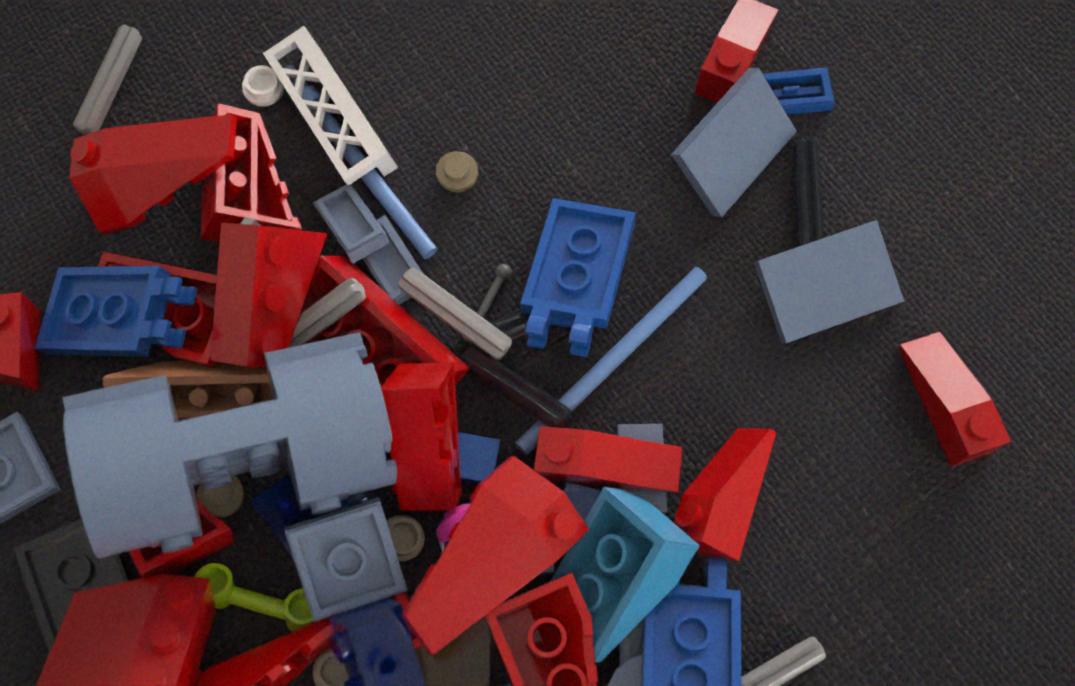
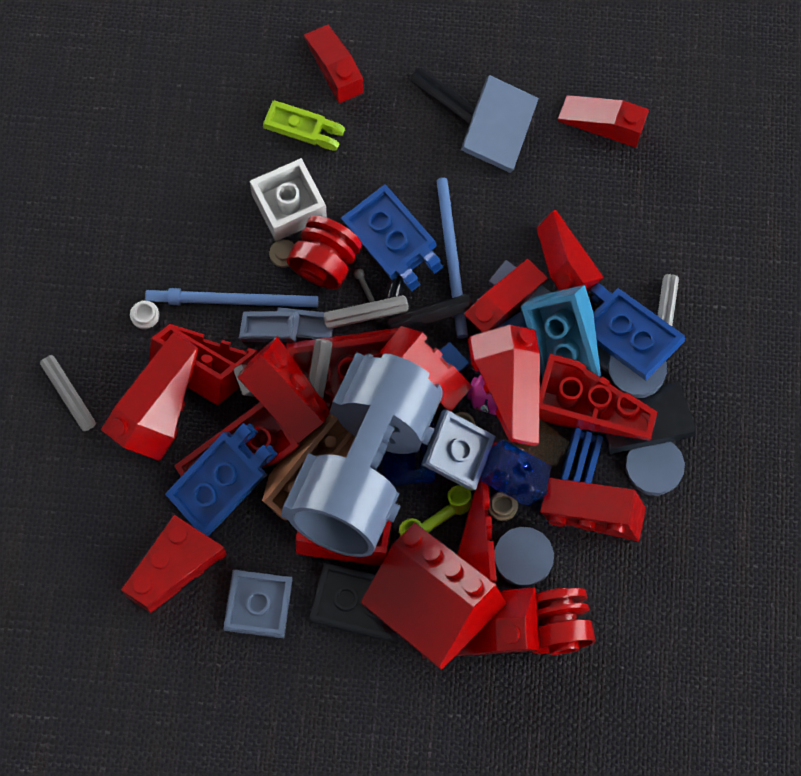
camera: 50 degrees left, 0 degrees up
white fence [263,26,398,185] -> none
sand blue tile [671,68,797,217] -> none
blue tile [763,68,835,115] -> none
none -> white brick [250,158,327,241]
none -> lime hinge [263,100,345,151]
none -> red wheel [287,216,362,290]

